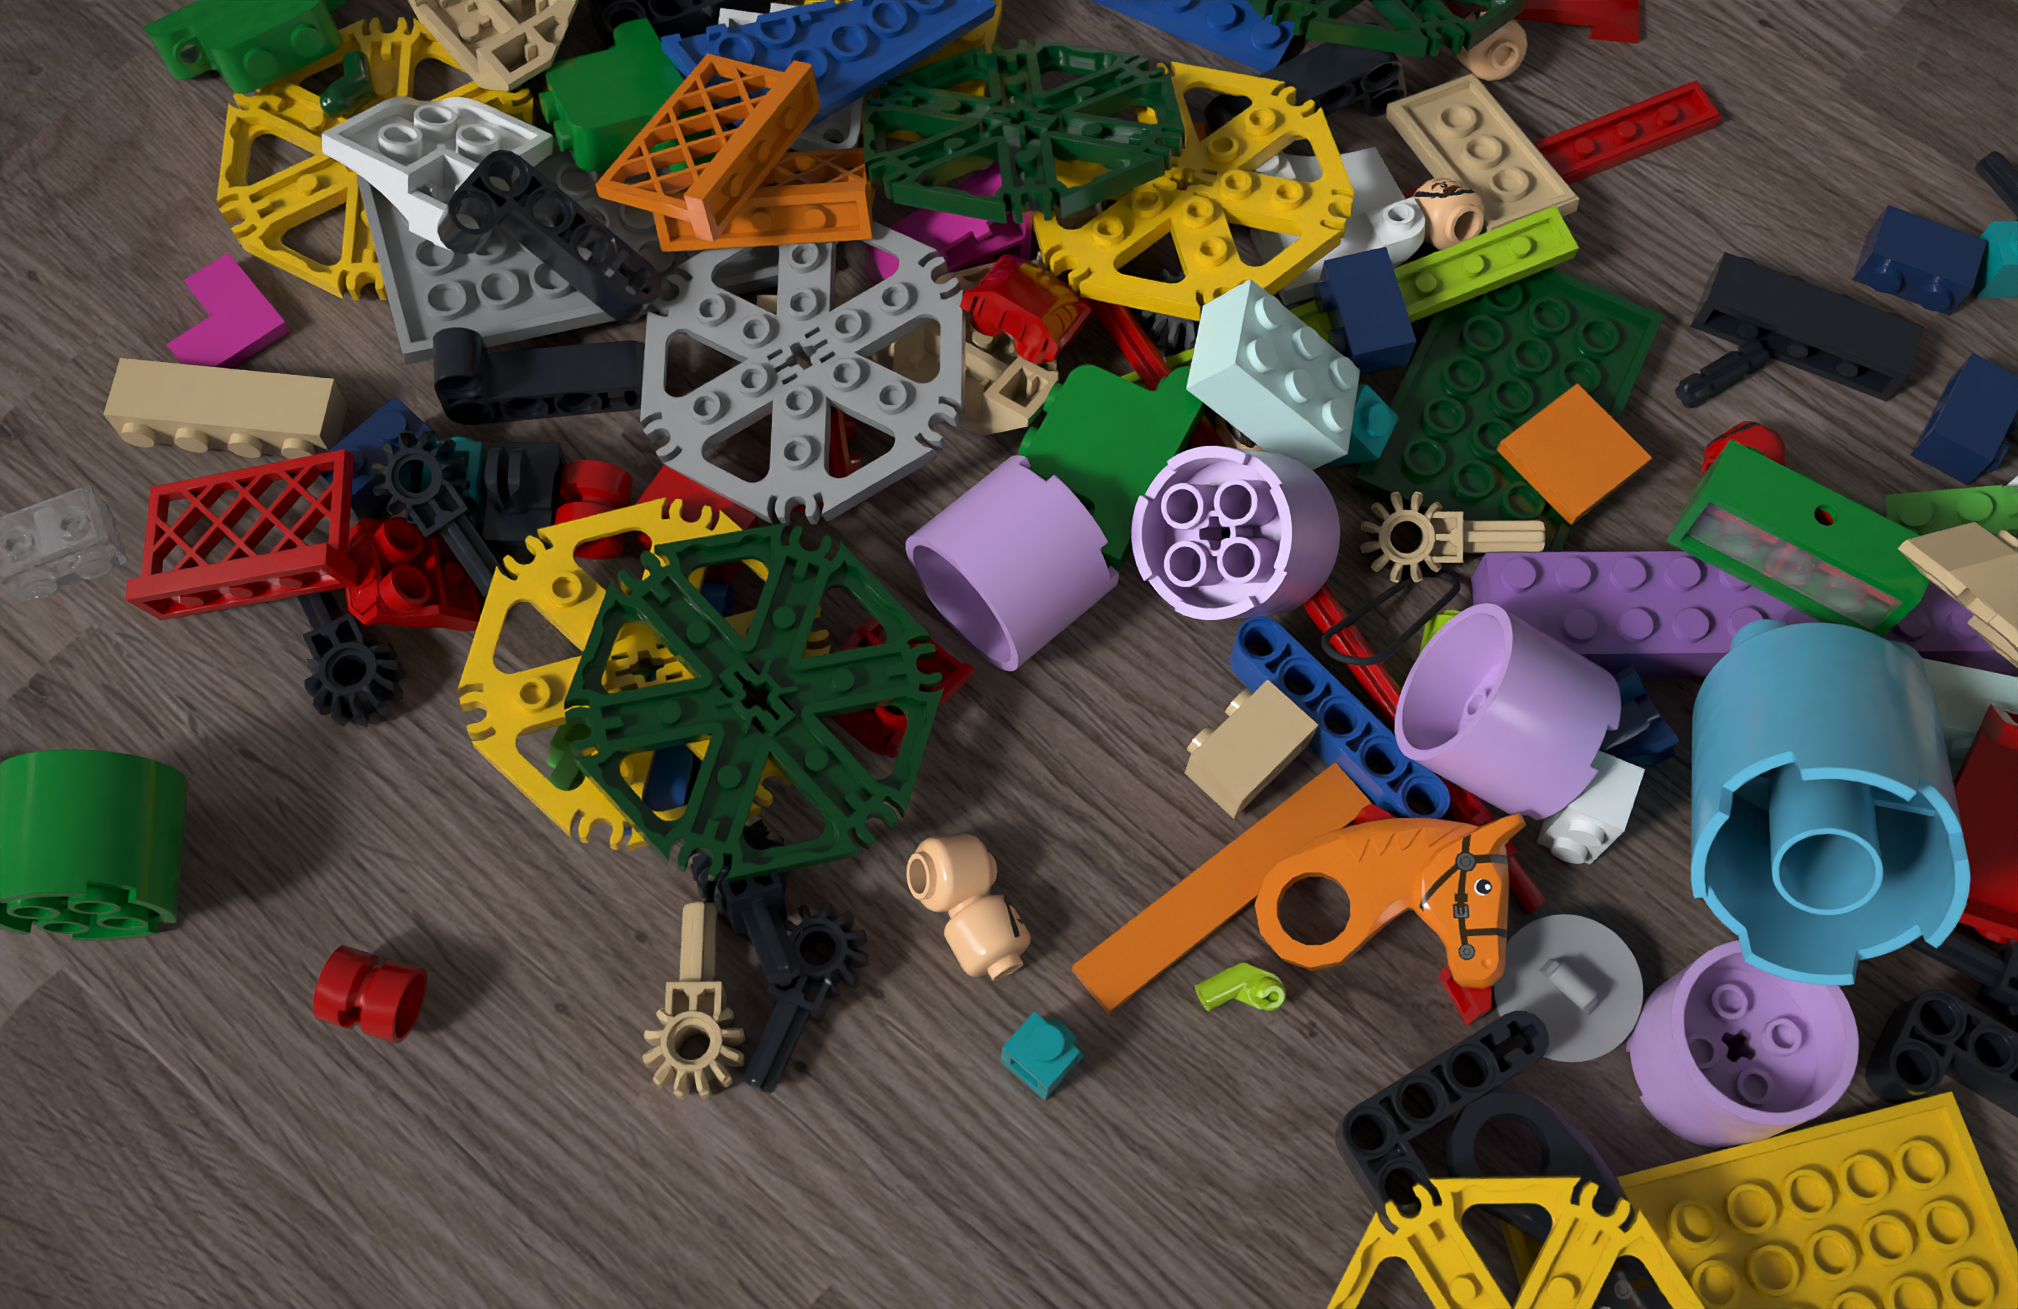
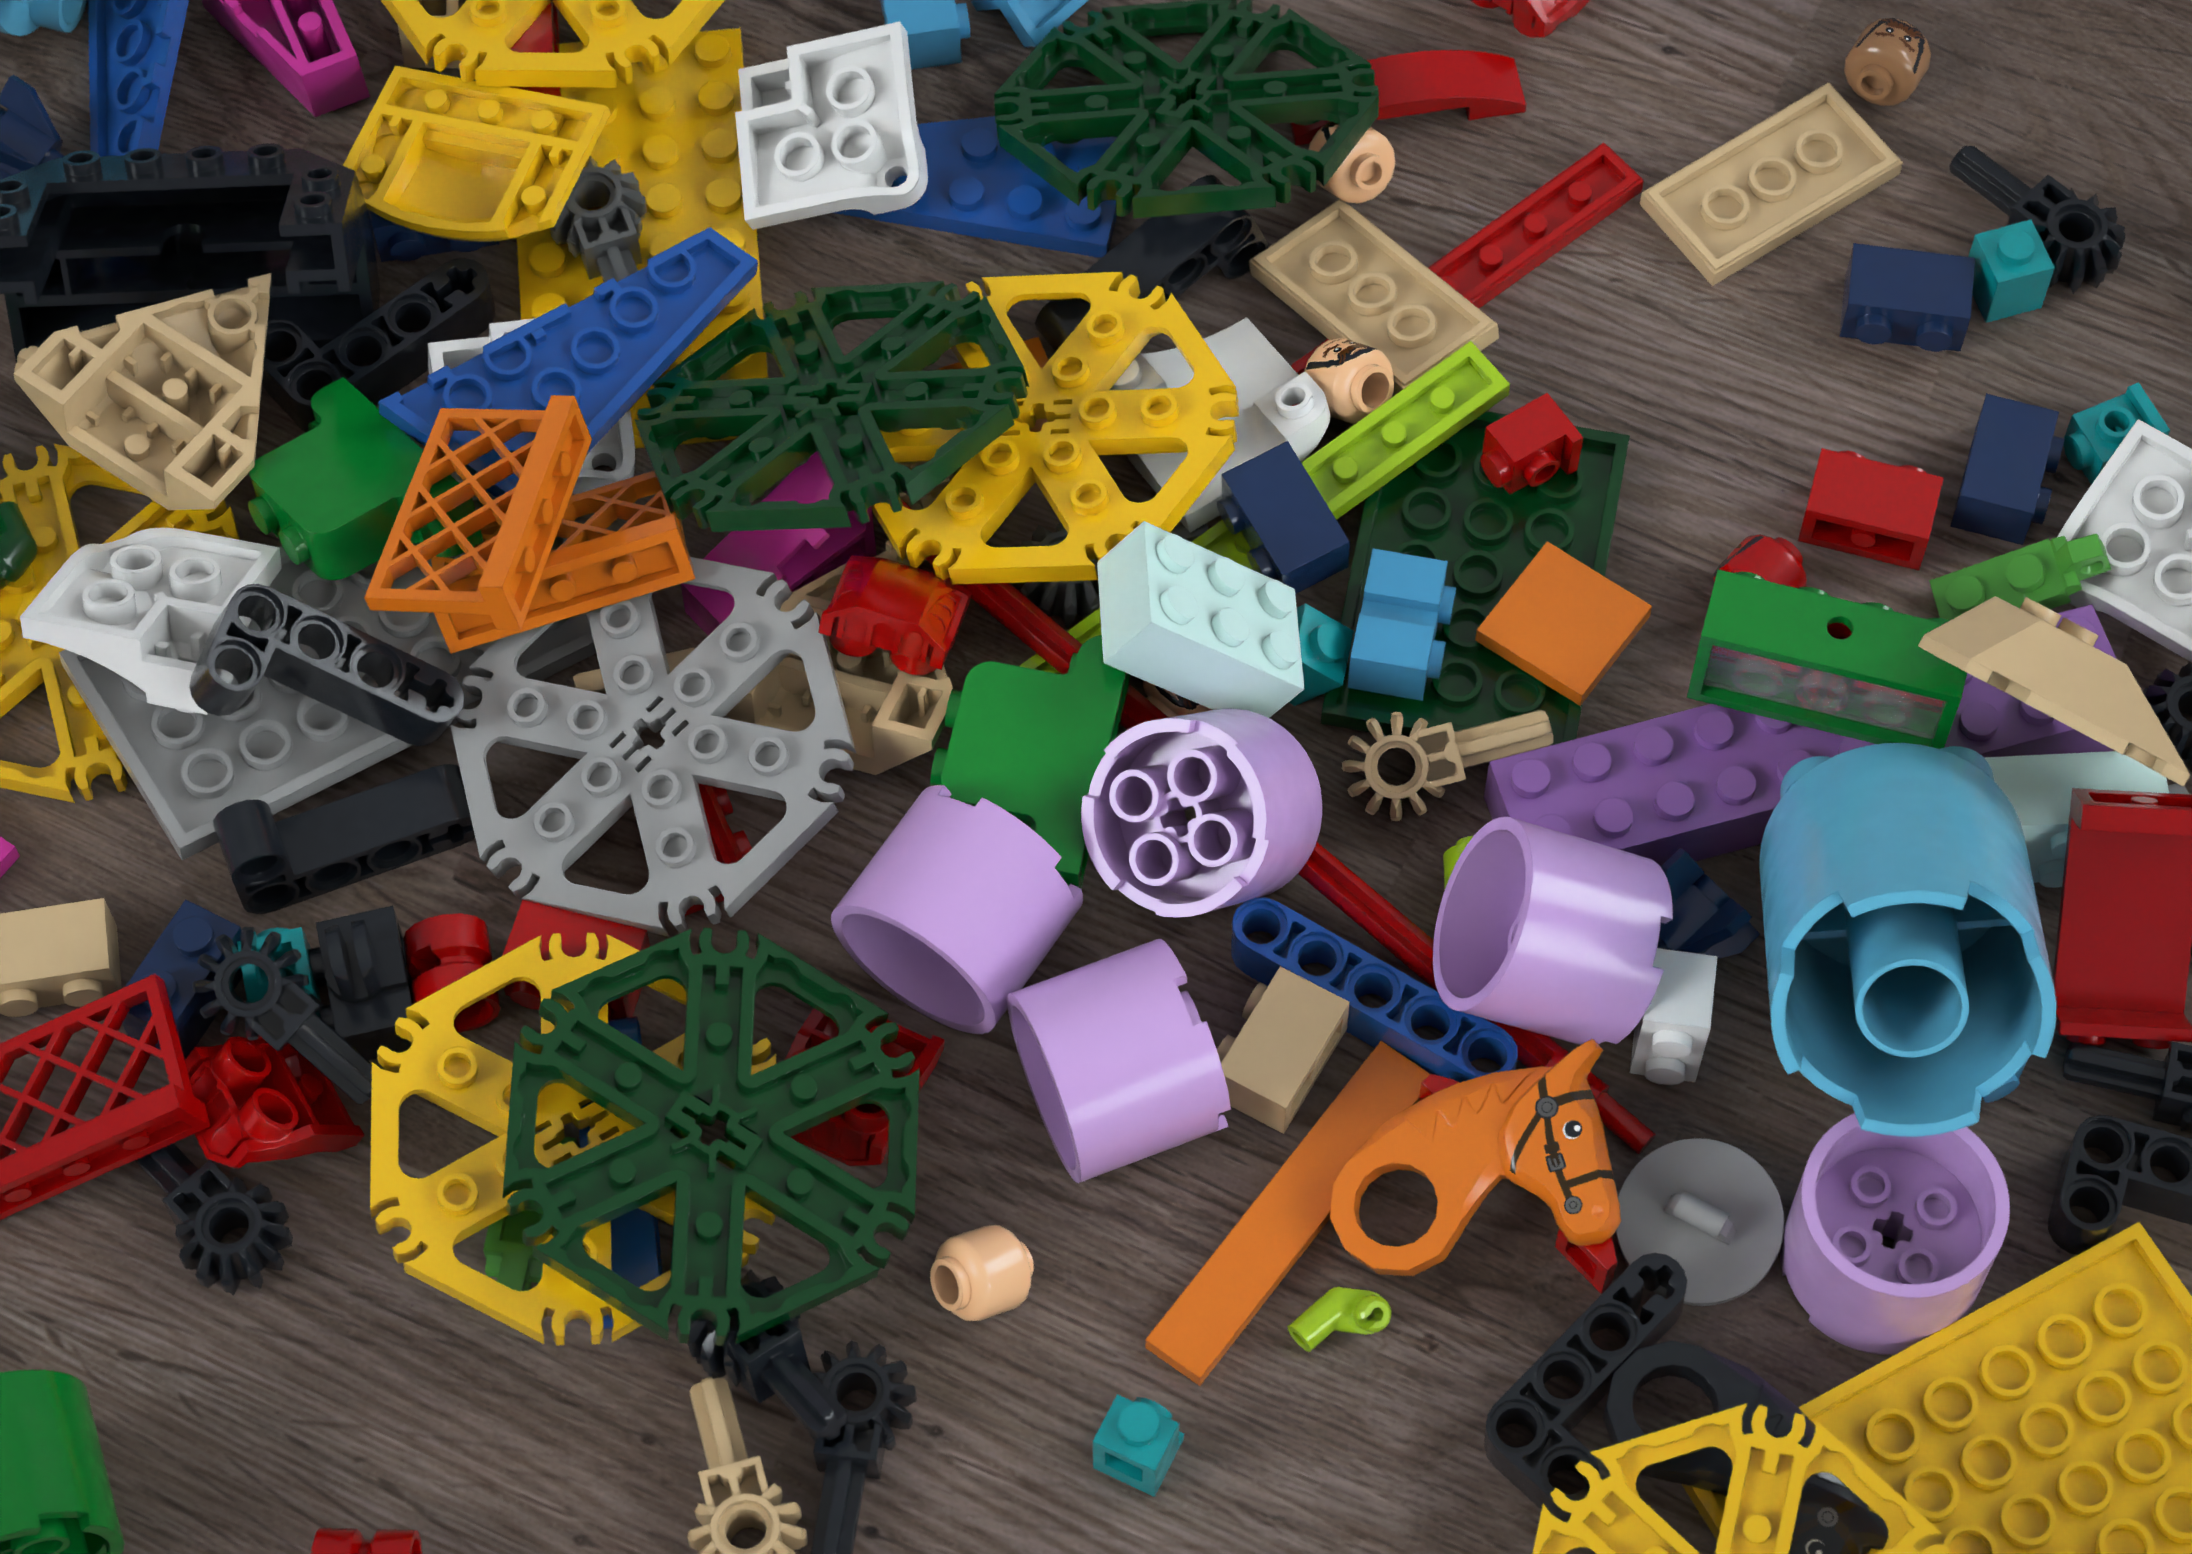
camera: 10 degrees left, 5 degrees down
light nougat head [944,893,1031,981] -> none
black piece [1321,569,1461,666] -> none
black axle [1675,340,1769,408] -> none
black brick [1690,252,1924,402] -> none
none -> lavender brick [1007,939,1231,1183]
none -> dark azure brick [1348,548,1456,701]
none -> red brick [1480,393,1583,495]
none -> tan tile [1640,83,1903,286]
none -> red brick [1798,448,1944,571]
none -> medium nougat head [1844,18,1931,106]

